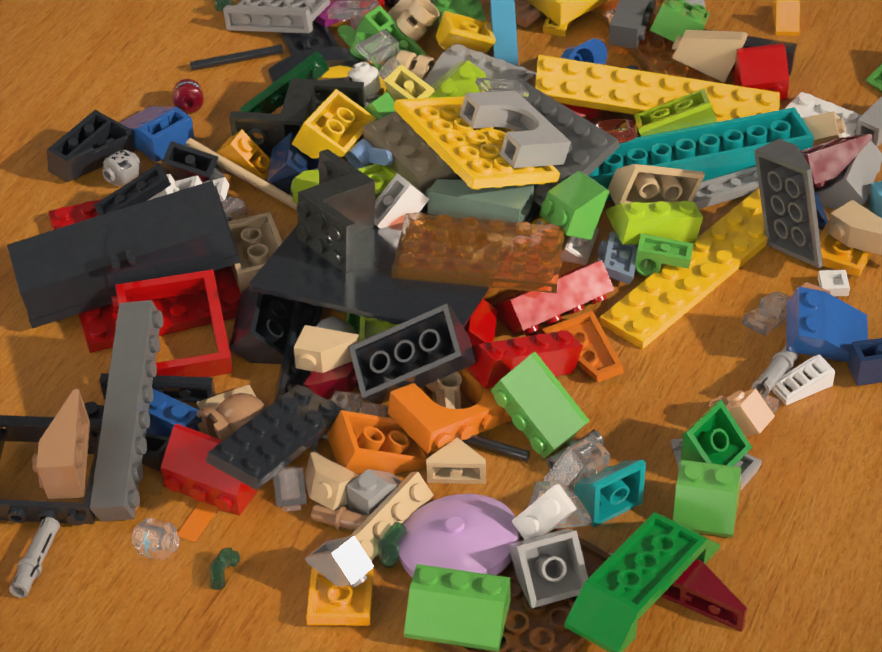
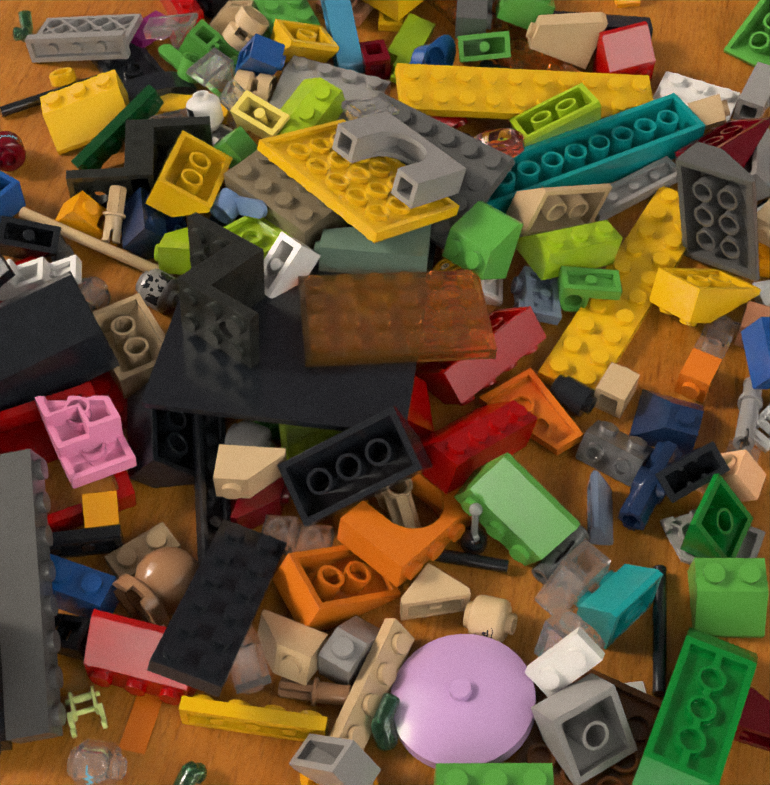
camera: 15 degrees left, 10 degrees up
none -> bright pink slope [35,396,137,489]
none -> yellow slope [40,69,129,155]
none -> yellow tile [49,67,77,87]
none -> yellowish green piece [65,686,108,738]
none -> light orange tile [81,491,119,528]
none -> tan axle [101,185,127,244]
none -> light grey head [135,268,179,312]
none -> yellow plate [178,694,328,742]
none -> blue slope [234,34,286,76]
none -> dark red brick [359,39,391,80]
none -> lime piece [388,13,436,83]
none -> bright green slope [457,31,511,62]
none -> hinge [461,503,488,555]
none -> tan head [463,595,518,643]
none -> black brick [549,374,597,417]
none -> flat silver bracket [575,420,654,486]
none -> sand blue slope [587,470,614,545]
none -> tan brick [594,362,640,419]
none -> dark blue piece [618,441,683,531]
none -> dark blue slope [629,389,704,456]
none -> yellow slope [649,268,761,326]
none -> black bar [652,565,667,697]
none -> black slope [654,441,730,503]
none -> orange brick [674,347,722,403]

